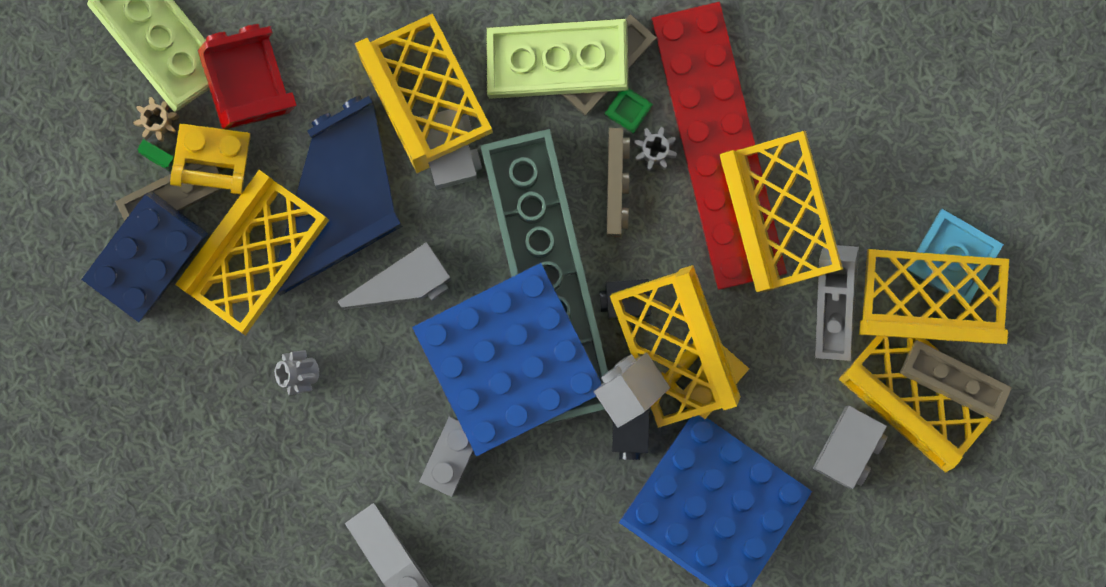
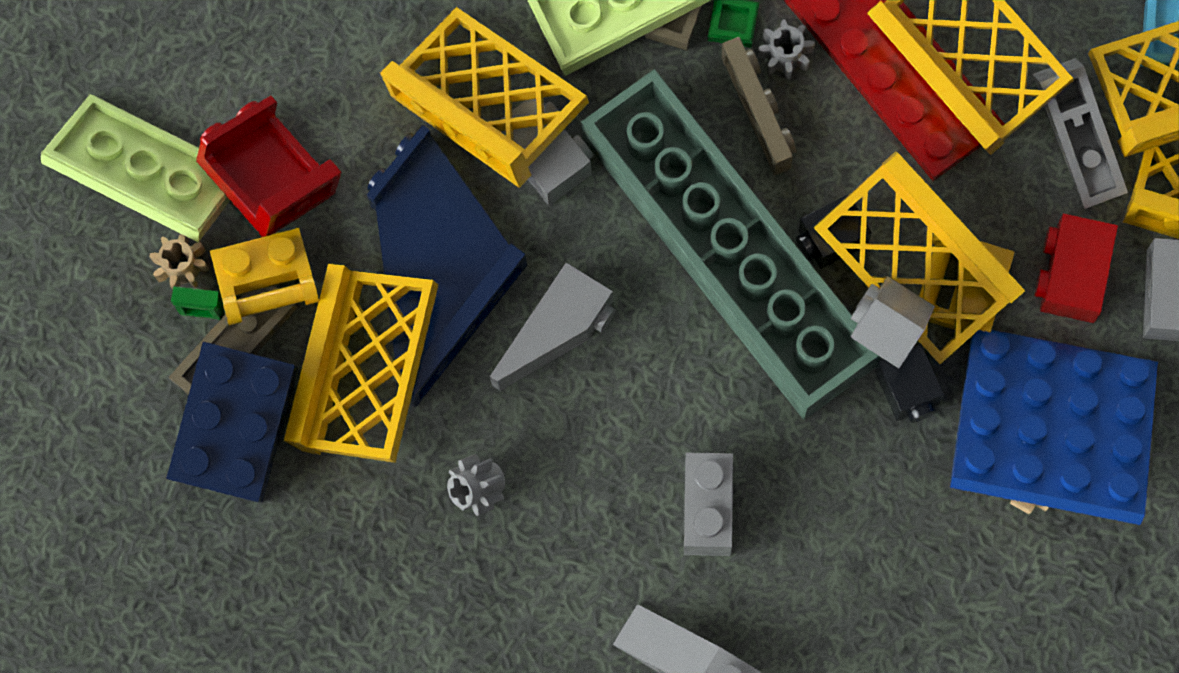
camera: 20 degrees left, 10 degrees down
blue plate [412,263,602,457] -> none
none -> red brick [1034,213,1118,323]

